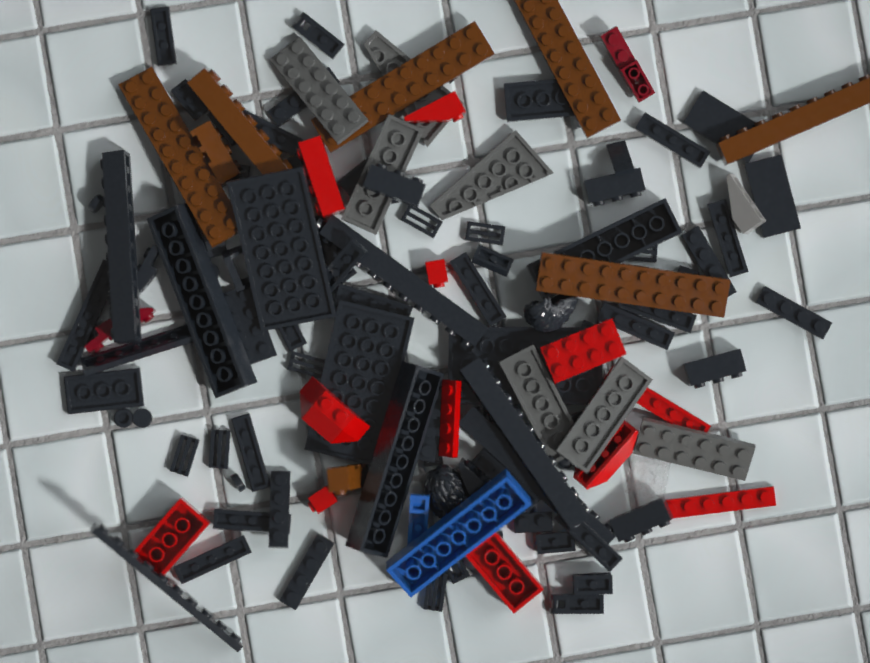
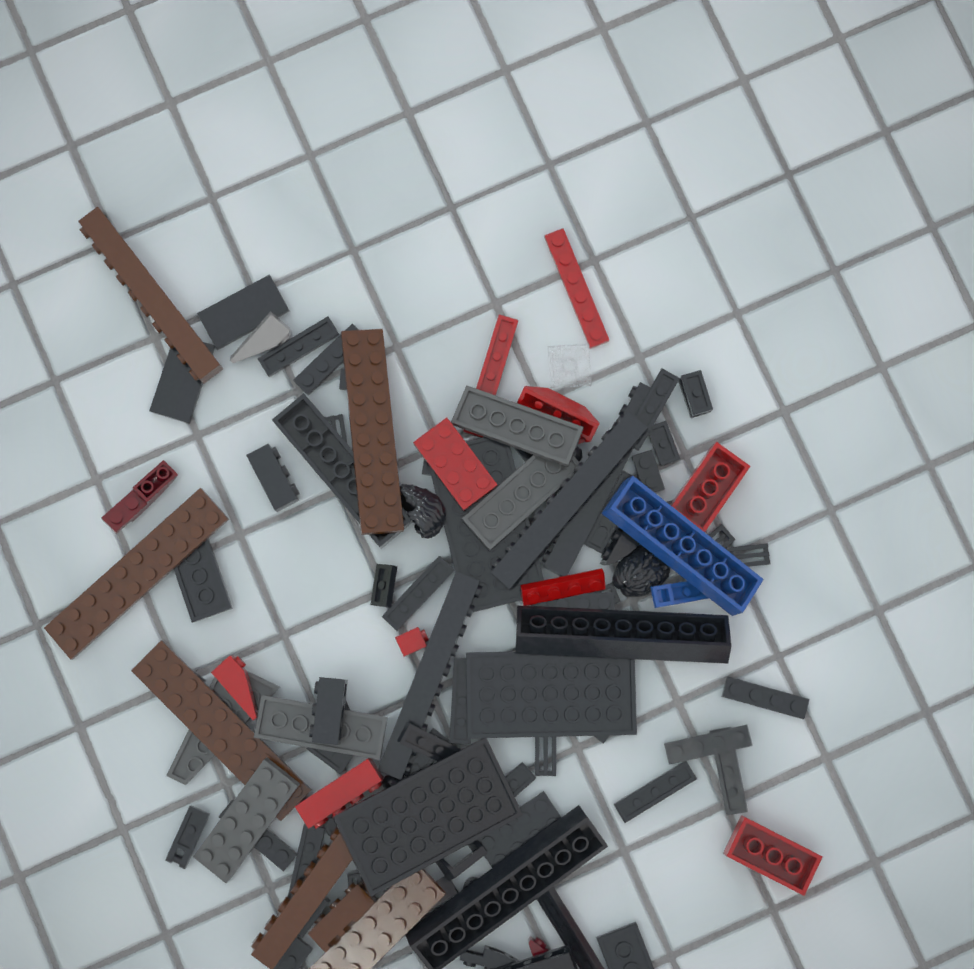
camera: 105 degrees left, 5 degrees down
black plate [90,523,243,652] -> none
black tile [114,408,133,428] -> none
black tile [133,409,153,428] -> none
black tile [170,434,200,477] -> none
black plate [174,535,252,585] -> none
black tile [209,429,231,469] -> none
black tile [230,473,246,492] -> none
red wedge [300,376,371,444] -> none
red brick [307,485,338,514] -> none
reddish brown wedge [327,464,368,495] -> none
black tile [401,205,443,239] -> none
dark grey wing [430,130,553,220] -> none
black tile [465,221,506,246] -> none
black plate [550,594,604,614] -> none
black plate [597,302,675,350] -> none
black tile [607,140,634,176] -> none
black brick [609,496,673,543] -> none
black plate [618,303,697,333] -> none
dark grey plate [633,417,756,481] -> none
black plate [635,112,710,168] -> none
black brick [683,349,747,389] -> none
black plate [755,286,832,340] -> none

